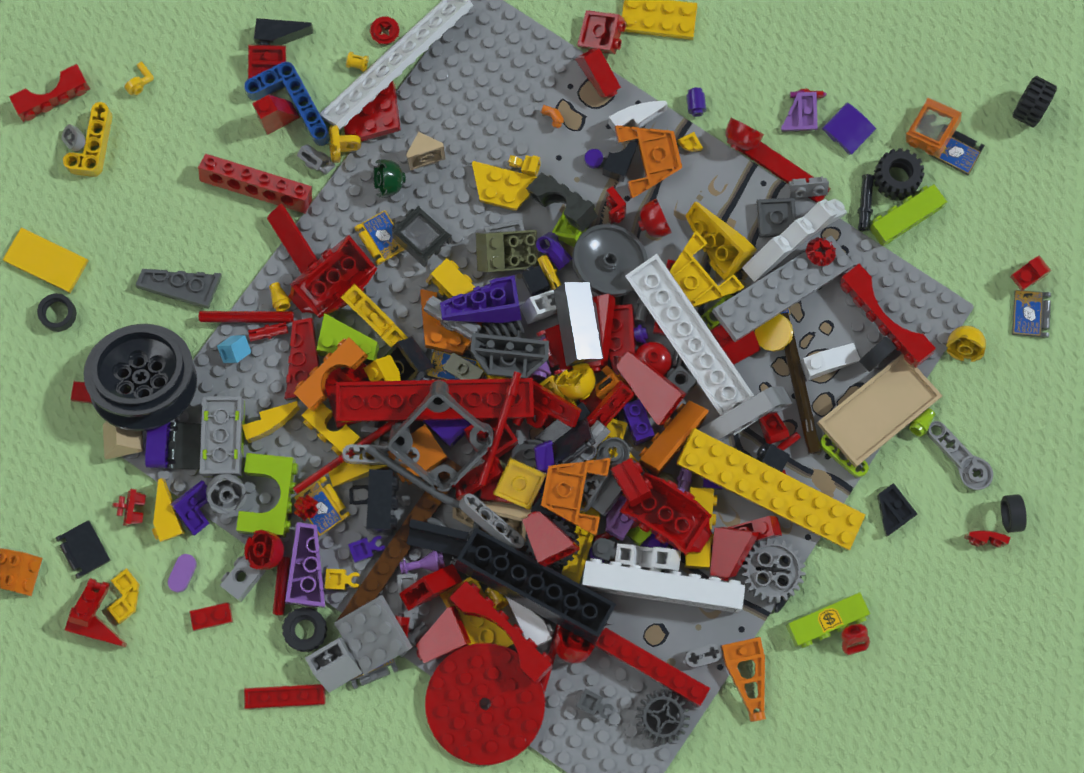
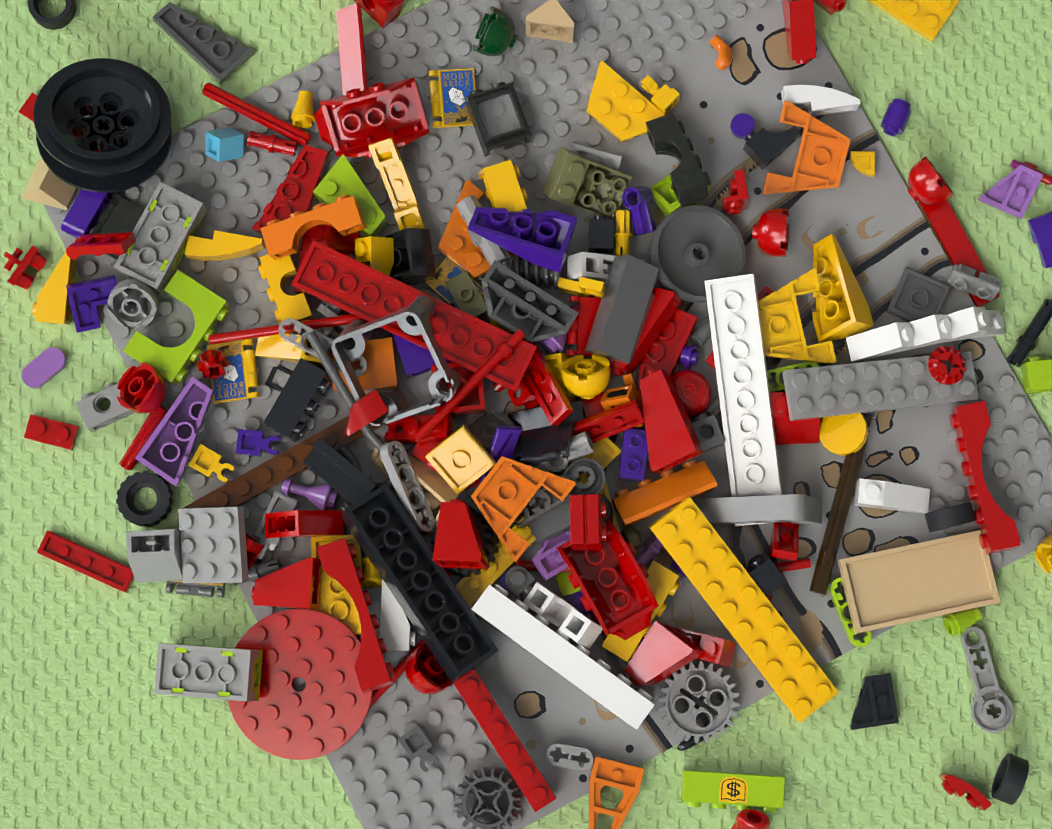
camera: 30 degrees right, 5 degrees up
none -> red plate [66,232,136,260]
none -> light grey piece [154,643,263,701]
none -> red slope [345,390,389,436]
none -> yellow tile [557,277,607,297]

